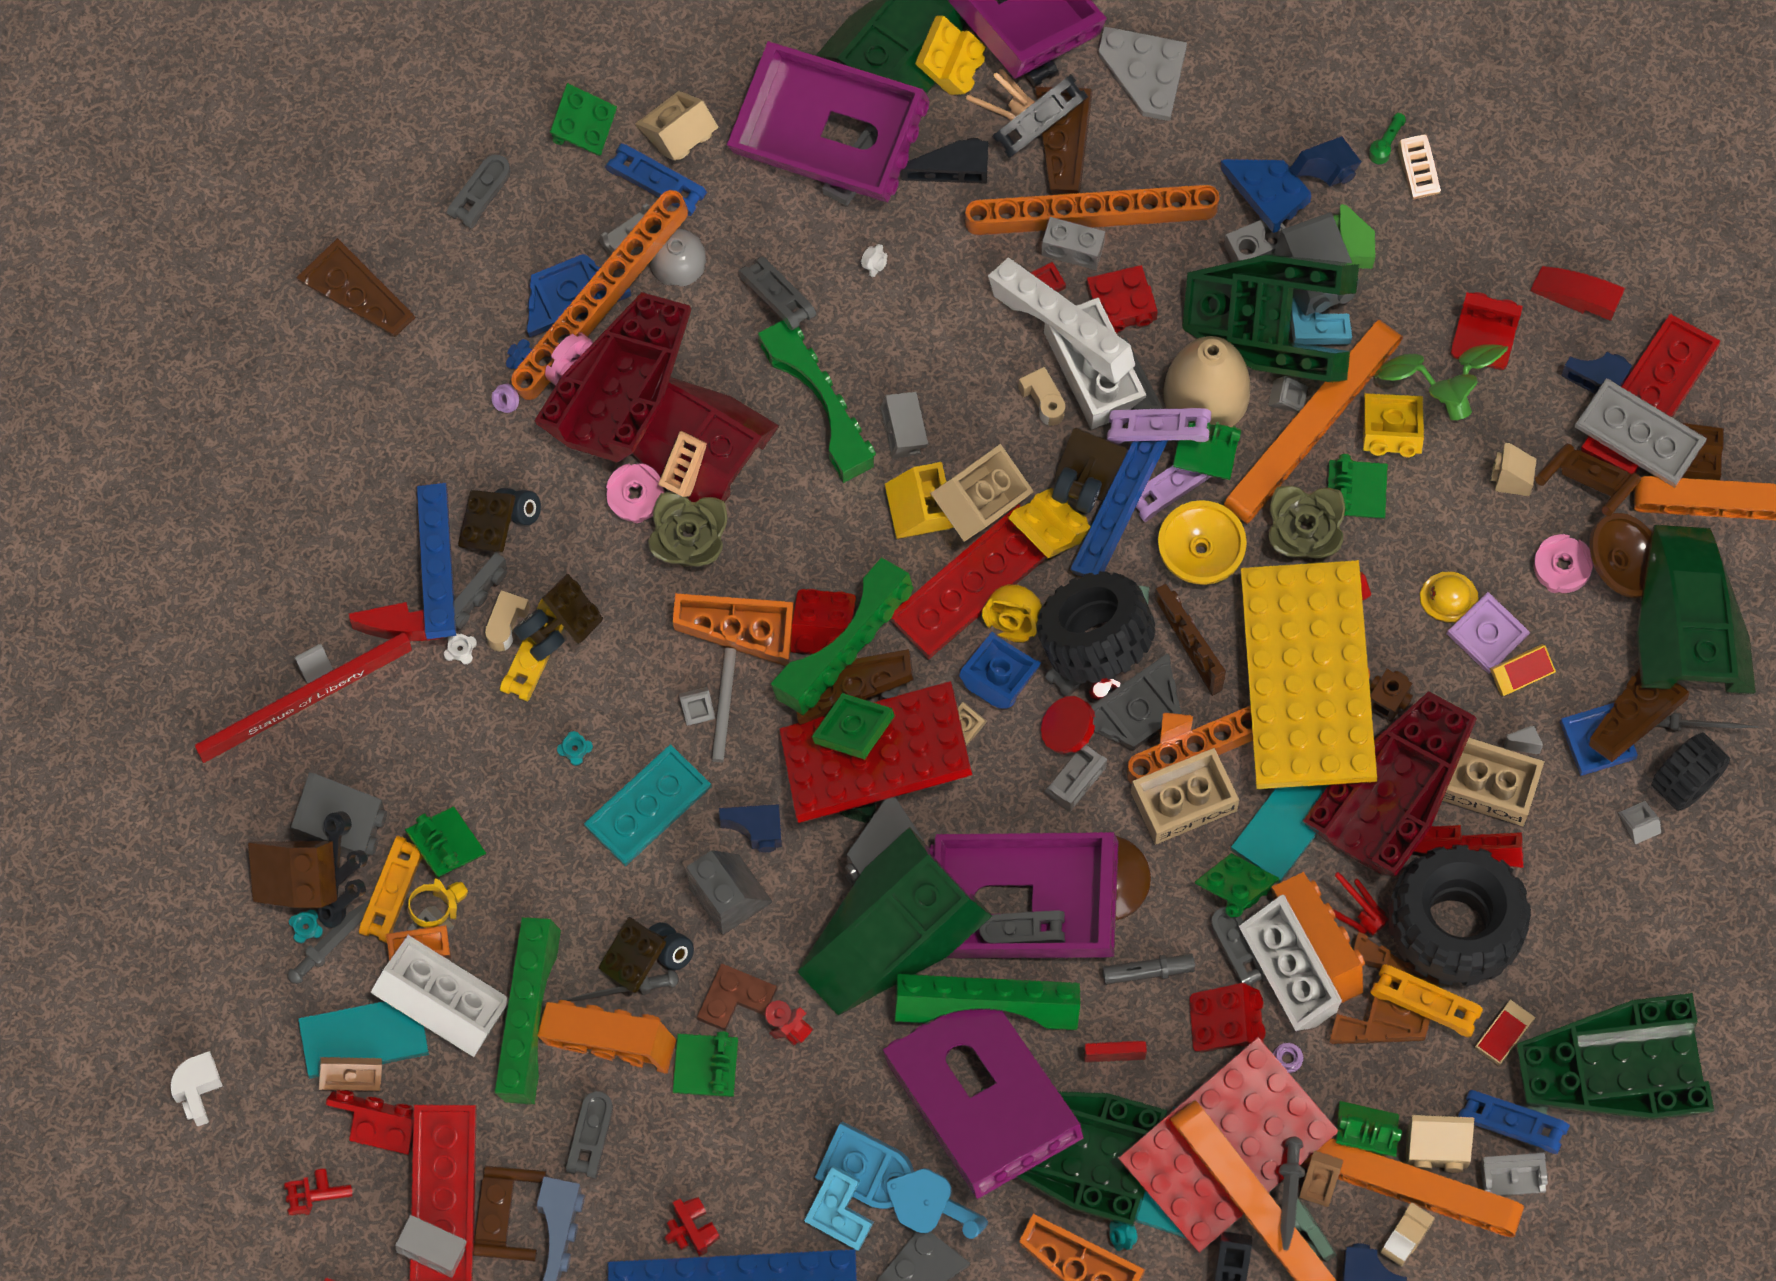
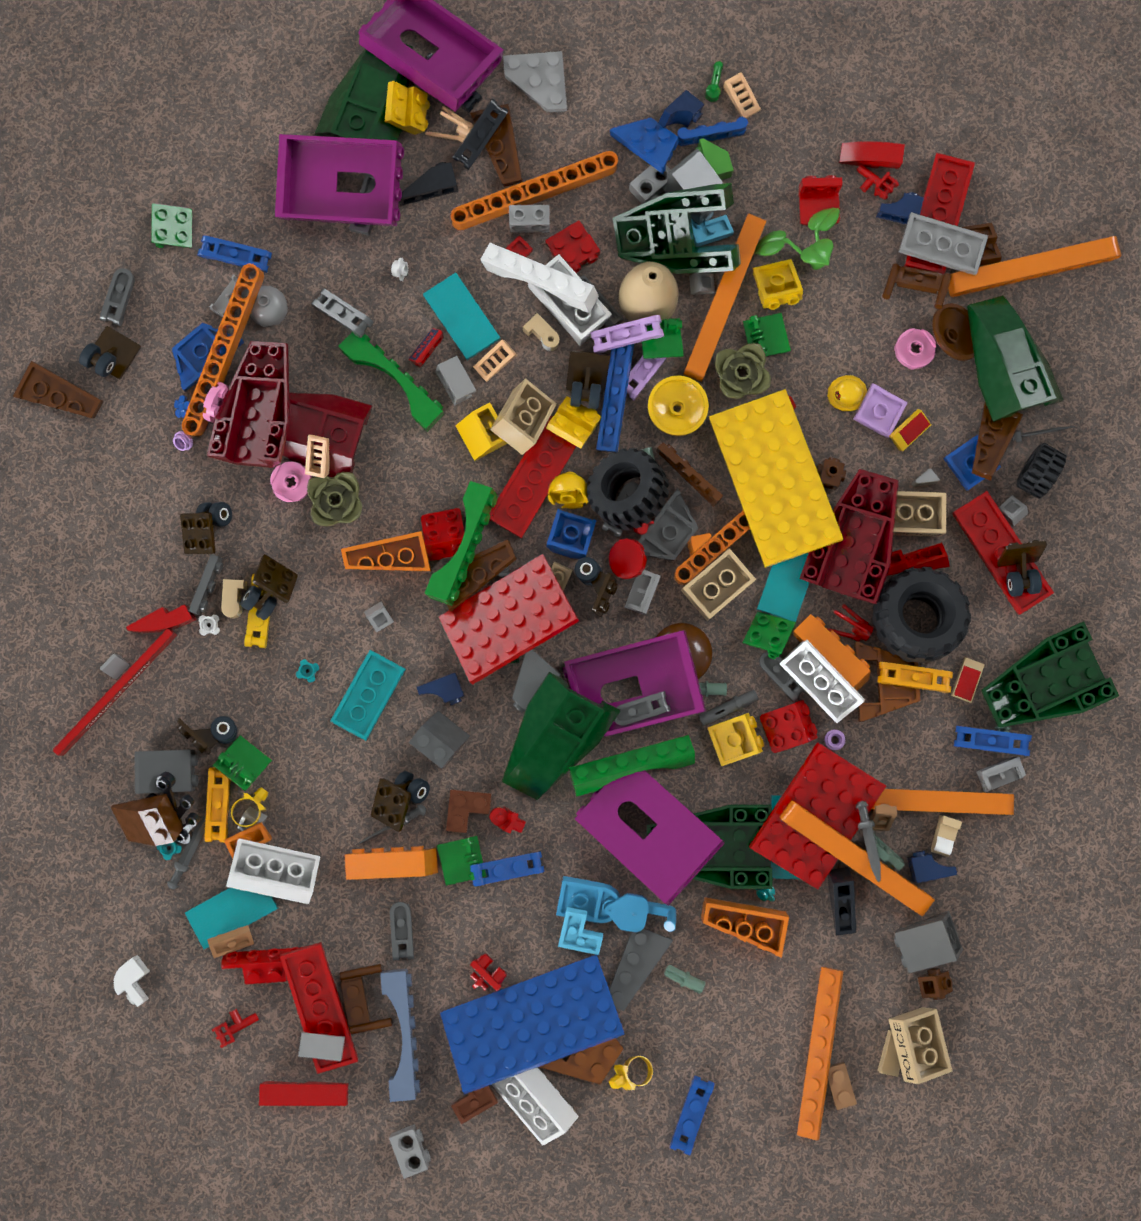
camera: 25 degrees left, 15 degrees up
blue plate [417,483,456,639] -> none
green arch [495,917,561,1104] -> none
tan slope [635,91,719,161] -> none
light grey bar [712,648,736,763] -> none
green plate [812,693,895,759] -> none
red tile [1084,1041,1147,1062] -> none
green hinge [1336,1101,1402,1157] -> none
tan slope [1406,1115,1474,1173] -> none
tan slope [1491,443,1536,496] -> none
none -> dark brown plate [79,326,141,379]
none -> plate [176,716,238,755]
none -> red slope [409,328,444,368]
none -> teal tile [423,273,500,361]
none -> blue plate [470,851,545,886]
none -> light nougat slope [473,340,517,382]
none -> dark brown plate [574,557,618,618]
none -> blue plate [677,117,748,146]
none -> sand green axle [699,681,727,697]
none -> yellow plate [708,713,764,766]
none -> red arm [857,165,899,200]
none -> red plate [952,491,1054,615]
none -> dark brown plate [997,540,1047,597]

